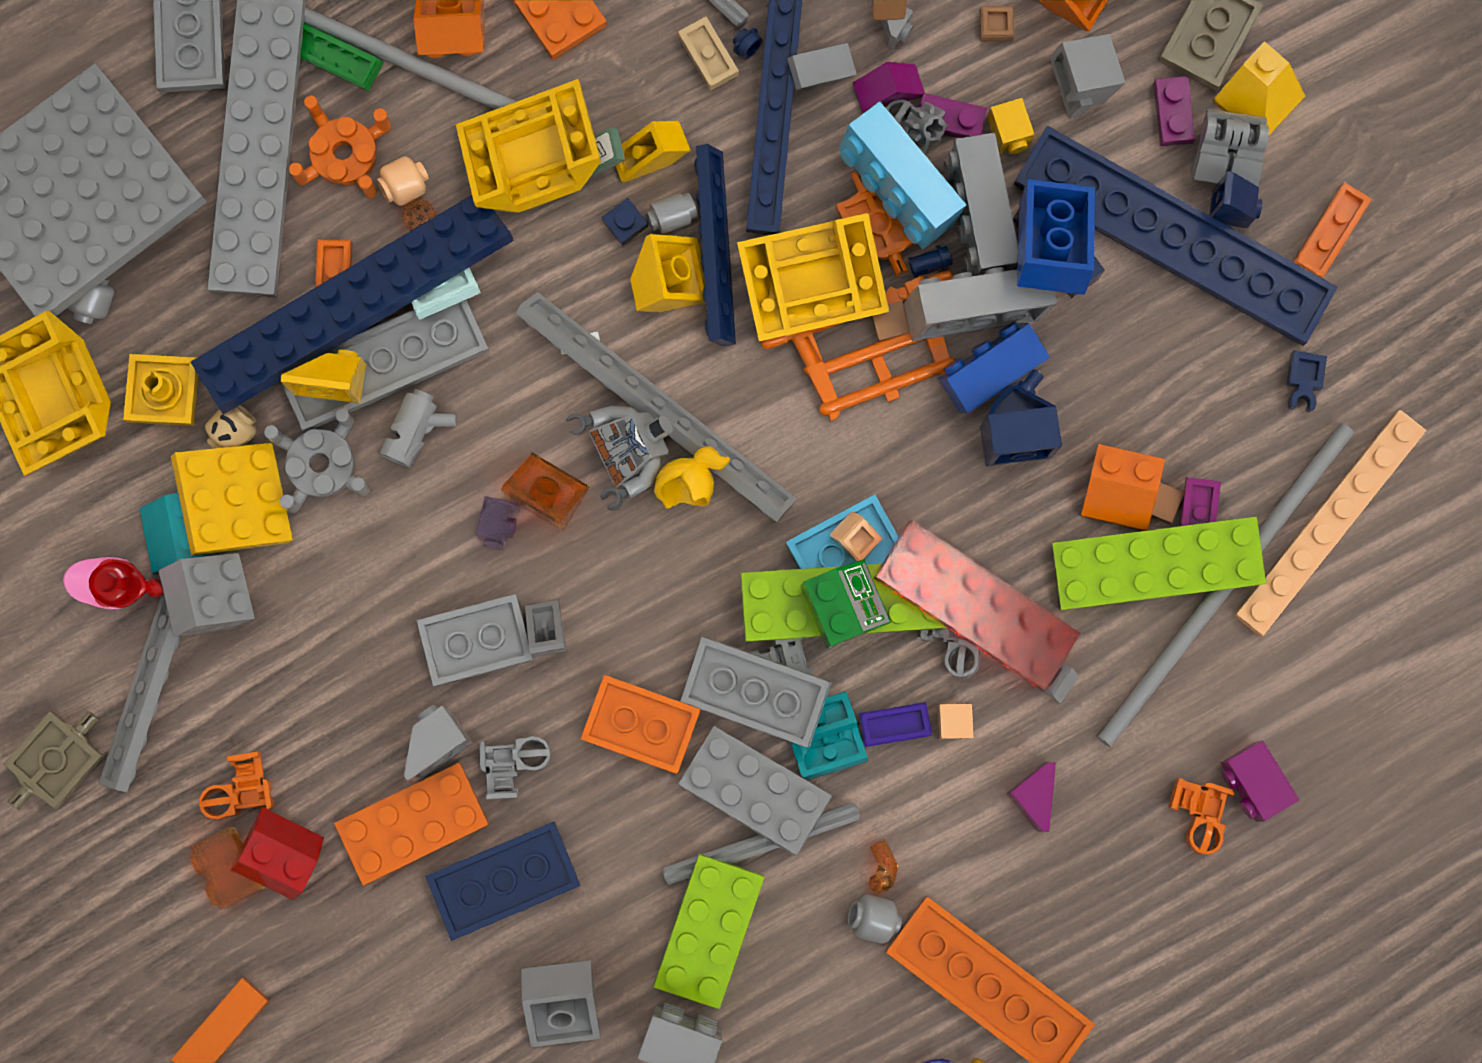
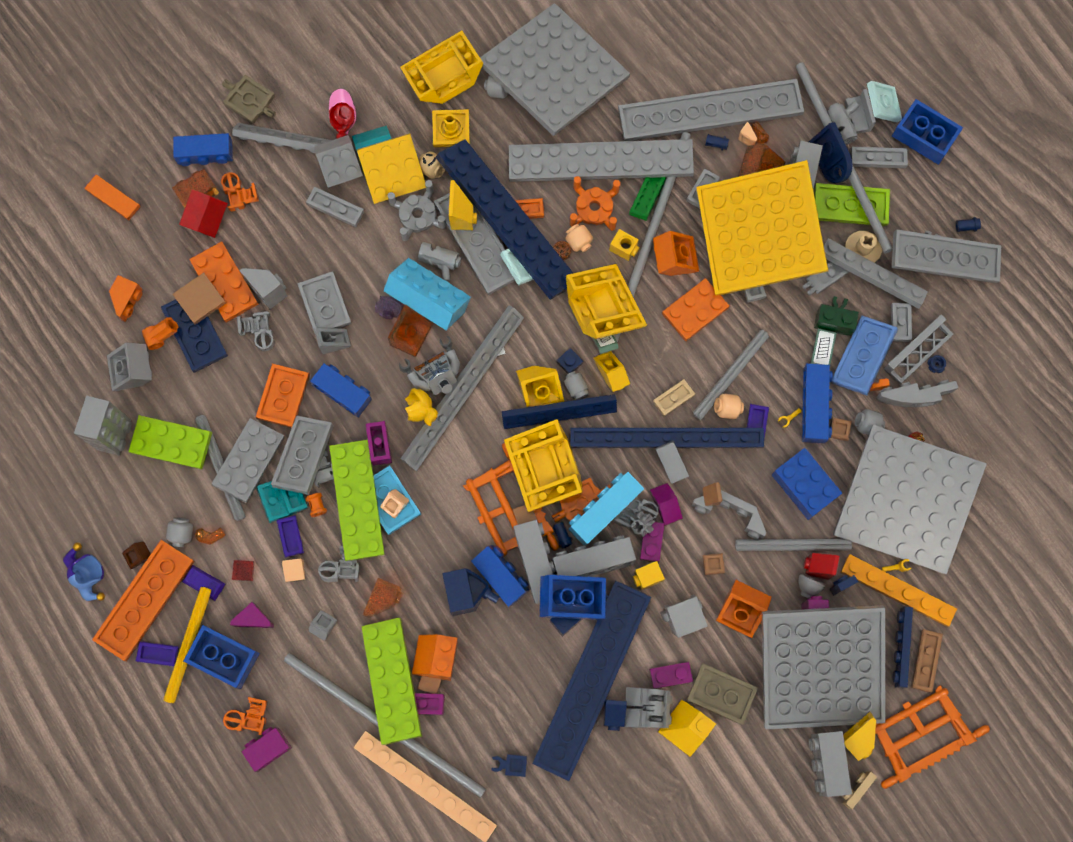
camera: 90 degrees right, 5 degrees down
dark blue plate [733,28,763,59] -> none
green slope [800,559,891,649] -> none
clear red plate [873,520,1081,691] -> none
orange tile [1293,182,1372,279] -> none
none -> orange slope [109,275,143,322]
none -> reddish brown slope [122,542,151,570]
none -> dark purple tile [136,641,179,666]
none -> orange piece [142,317,179,350]
none -> yellow axle [164,587,211,703]
none -> blue brick [173,133,233,166]
none -> medium nougat tile [173,273,226,325]
none -> dark purple tile [182,565,226,601]
none -> blue brick [183,625,260,689]
none -> clear red tile [232,560,254,581]
none -> orange bush [305,493,327,517]
none -> light grey plate [306,187,364,227]
none -> blue brick [310,363,372,418]
none -> clear orange slope [363,578,403,618]
none -> magenta brick [366,421,392,466]
none -> medium azure brick [384,258,471,331]
none -> yellow brick [609,229,640,261]

